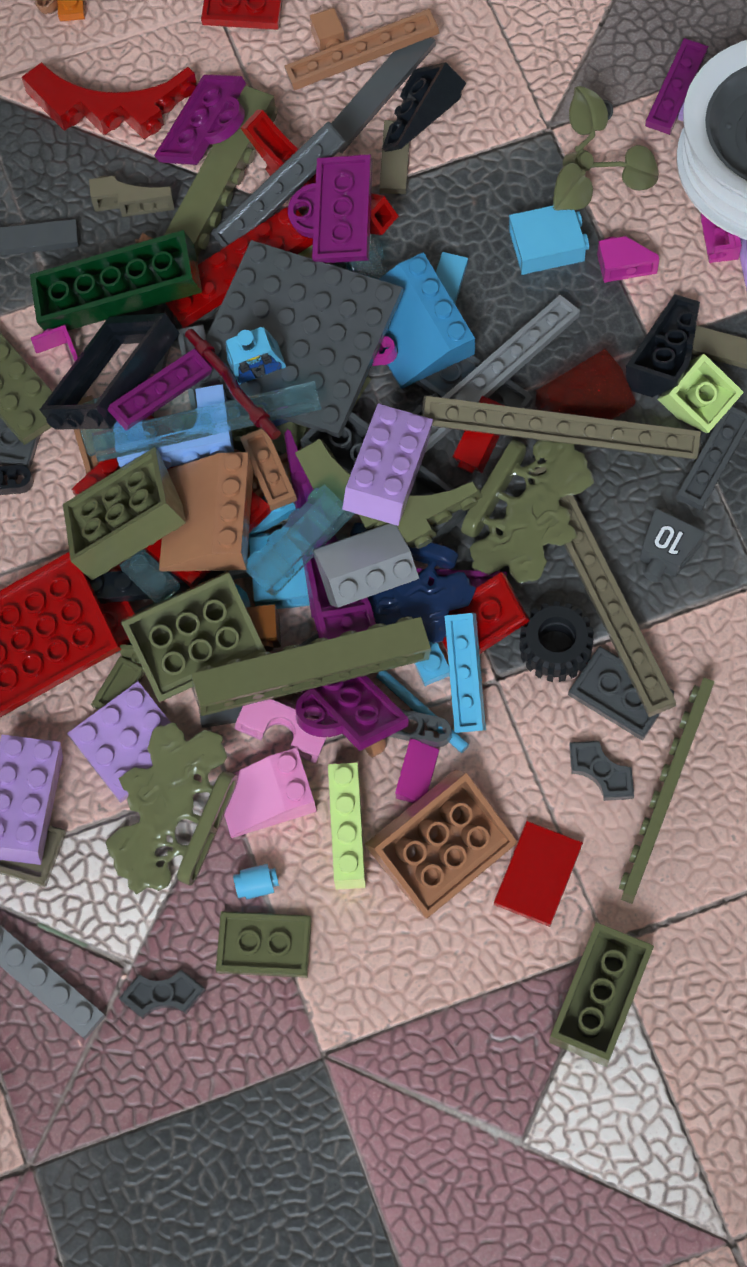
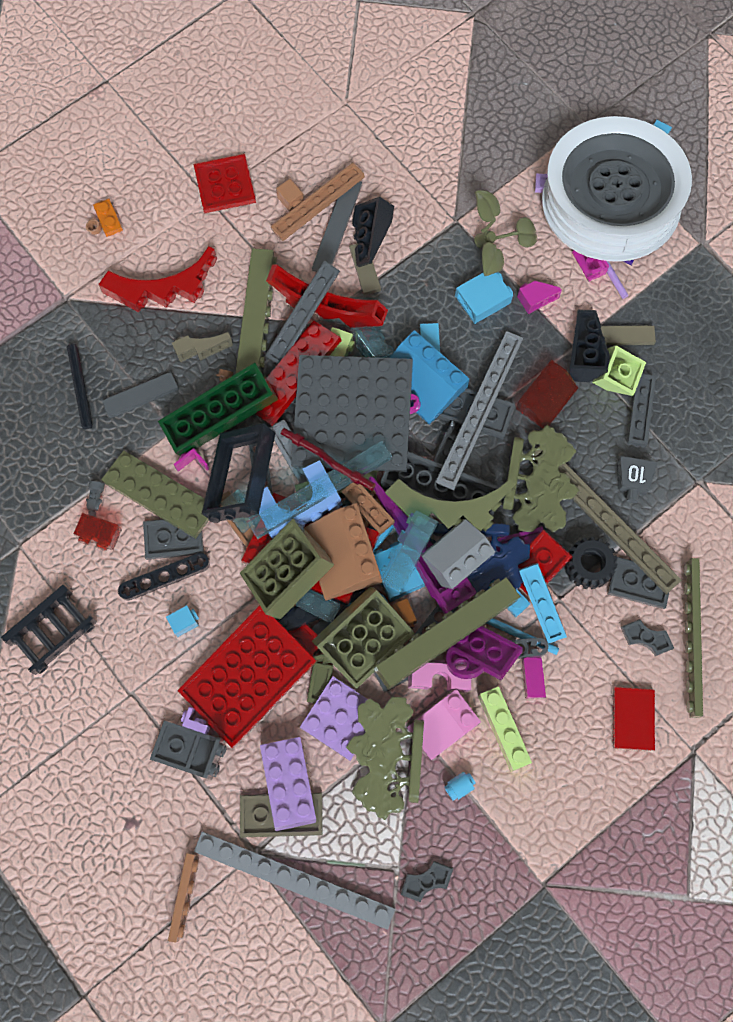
camera: 25 degrees left, 5 degrees up
magenta plate [108,348,212,431] -> none
magenta plate [154,75,246,165] -> none
olive tile [216,911,312,978] -> none
medium azure torso [226,327,286,385] -> none
magenta plate [288,154,373,263] -> none
lavender brick [342,404,433,526] -> none
nougat slope [364,769,518,919] -> none
dark tan plate [422,396,701,460] -> none
red brick [452,396,505,474] -> none
olive brick [549,922,654,1067] -> none
magenta plate [645,38,709,135] -> none

